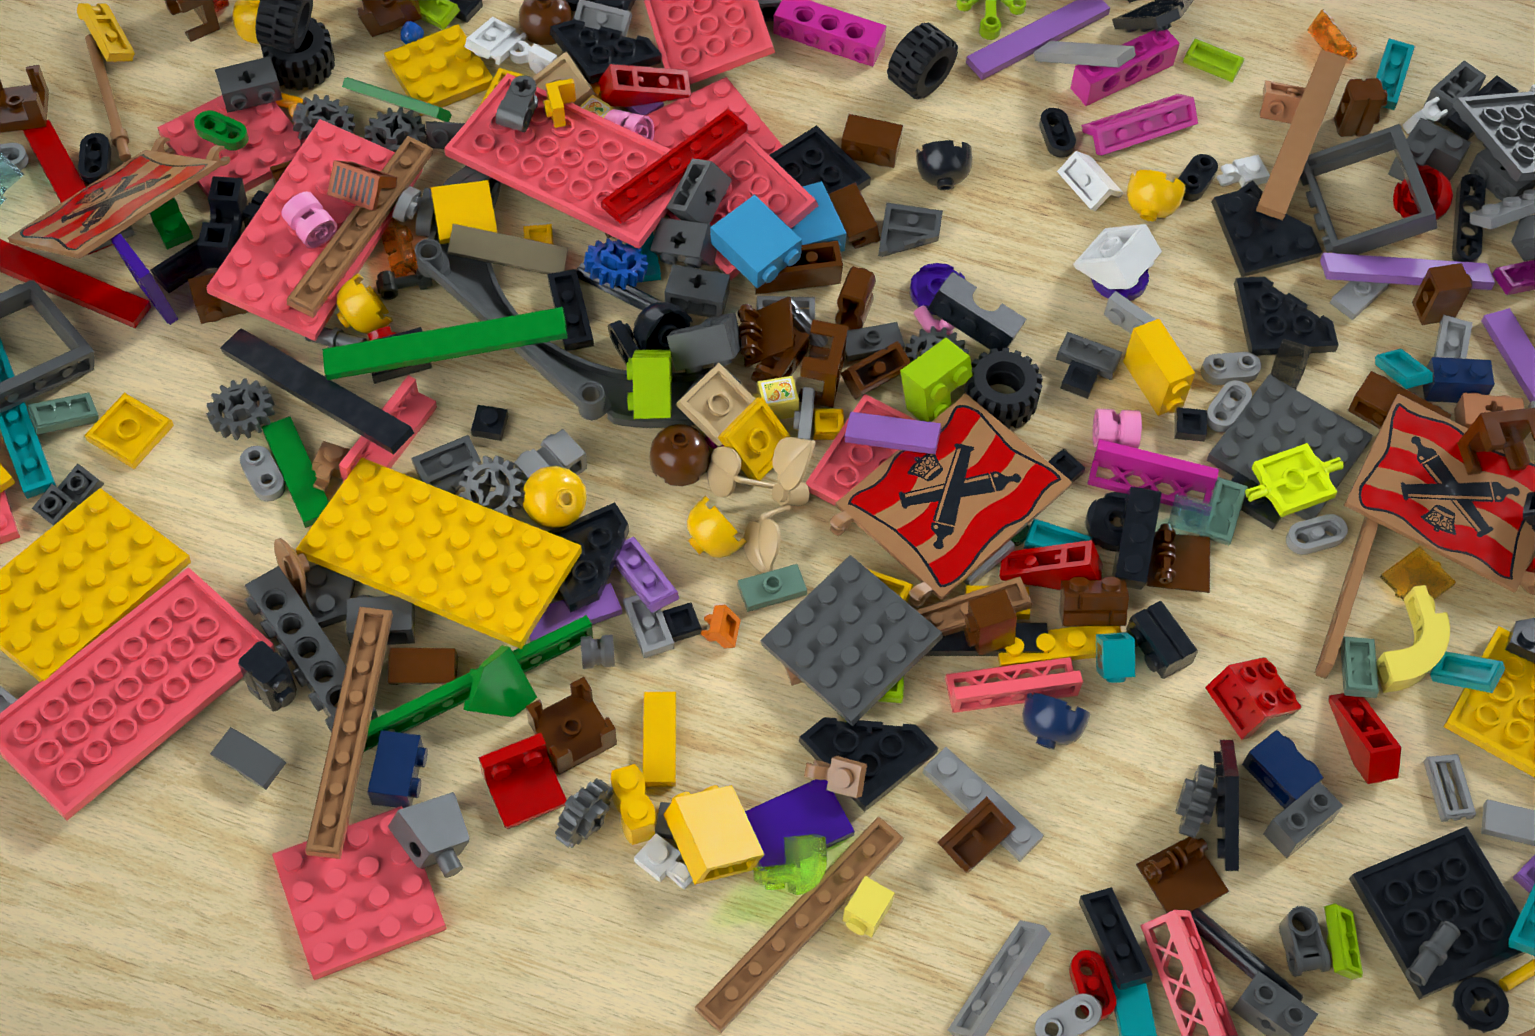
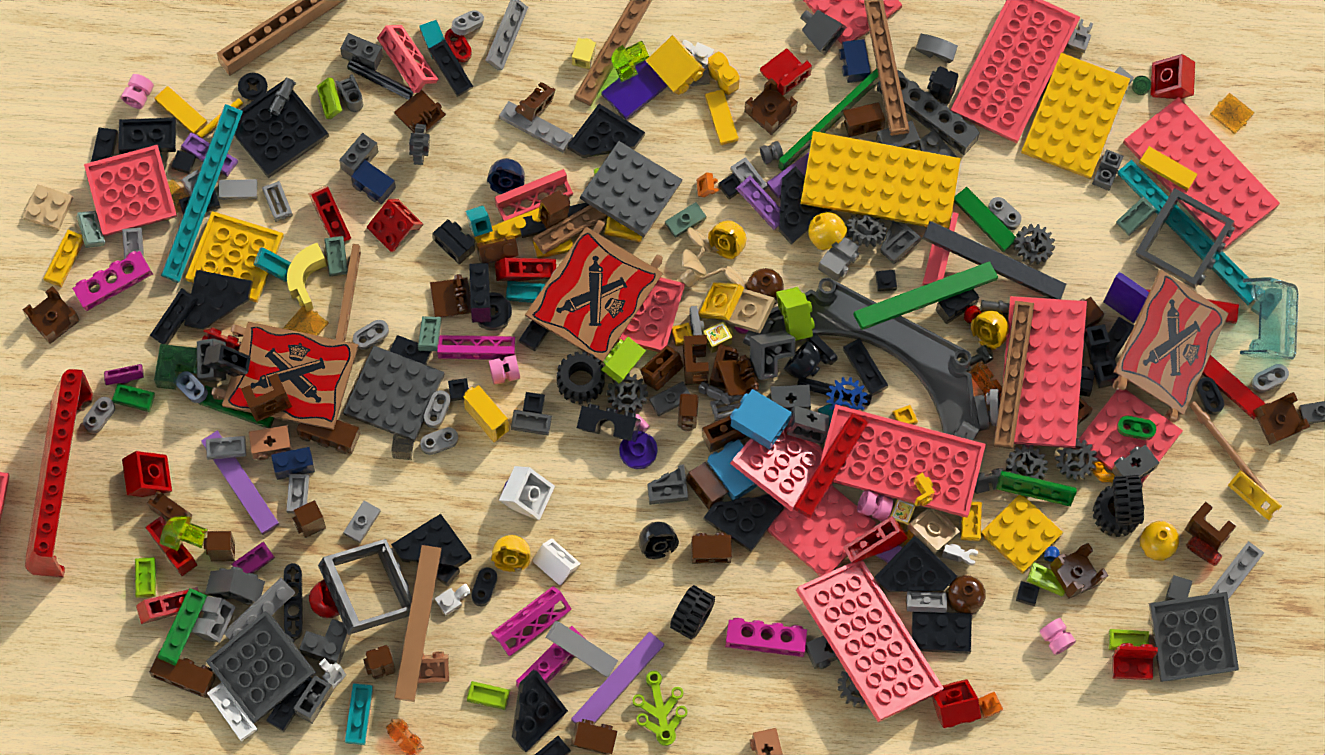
camera: 165 degrees right, 10 degrees up
yellow tile [84,392,174,469] -> none
medium nougat dish [274,538,310,598] -> none
bright pink wheel [281,191,337,248] -> none
medium nougat plate [312,441,350,491] -> none
copper panel [327,160,398,211] -> none
yellow tile [431,180,498,244] -> none
dark tan tile [447,224,568,275] -> none
green slope [463,645,538,717] -> none
white plate [464,17,527,65] -> none
dark grey piece [496,75,538,132] -> none
dark grey gear [555,778,613,848] -> none
dark grey brick [666,158,732,224] -> none
medium nougat plate [804,756,867,798] -> none
medium lavender tile [845,412,941,455] -> none
black plate [1039,108,1076,158] -> none
light grey plate [1104,291,1156,334] -> none
clear light blue brick [1168,494,1212,535] -> none
black plate [1214,740,1239,871] -> none
black plate [1234,276,1339,356] -> none
neon yellow plate [1245,443,1344,517] -> none
medium lavender tile [1320,253,1495,290] -> none
teal tile [1375,349,1433,389] -> none

